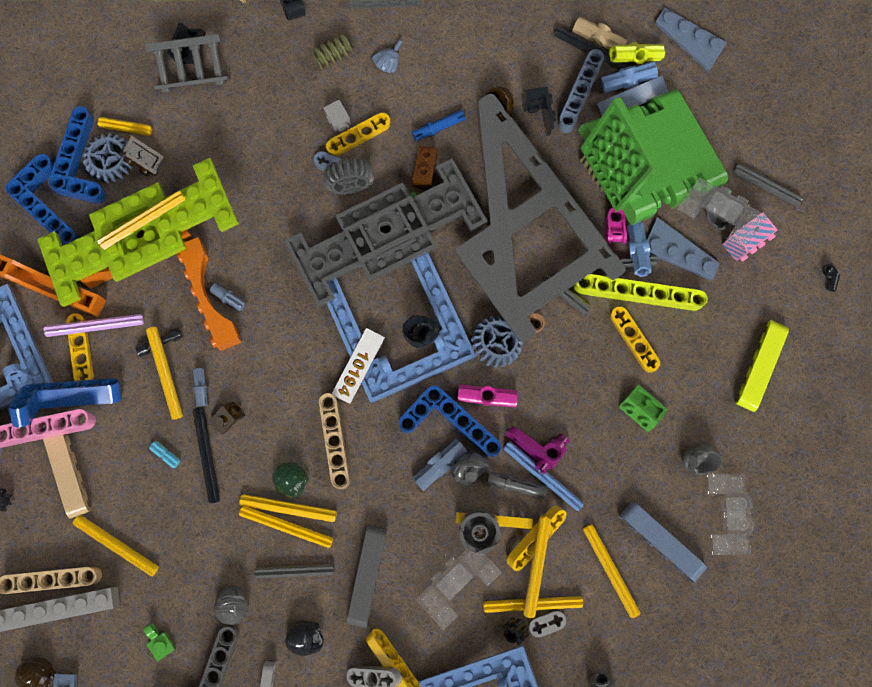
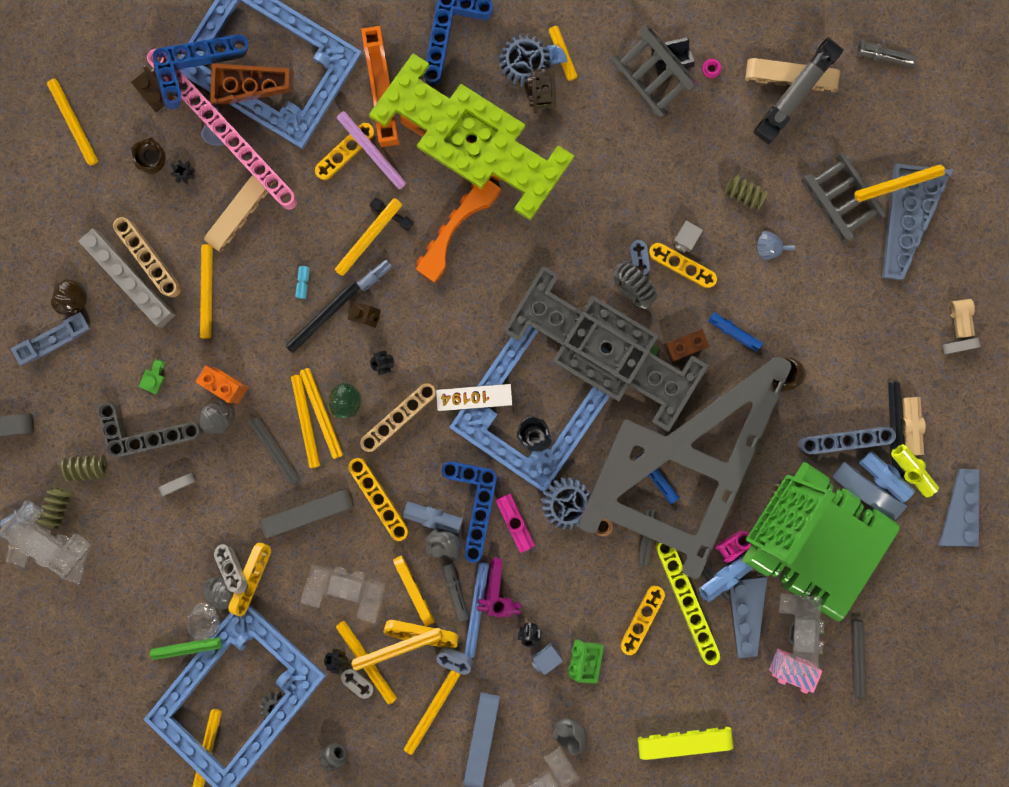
camera: 60 degrees right, 10 degrees up
blue beam [8,378,122,428] -> none
blue beam [48,106,106,204] -> none
yellow axle [98,191,185,249] -> none
sand blue axle [209,283,246,311] -> none
black hair [285,620,324,656] -> none
dark grey brick [459,508,501,554] -> none
black bracket [522,87,556,136] -> none
black arm [823,264,840,292] -> none
none -> orange window [196,366,249,404]
none -> yellow beam [349,458,409,541]
none -> black gear [370,350,394,375]
none -> sand blue beam [436,647,473,674]
none -> black gear [518,623,542,647]
none -> sand blue brick [532,643,563,675]
none -> medium blue tile [547,45,567,65]
none -> blue pin [635,452,680,504]
none -> dark pink plate [702,59,721,78]

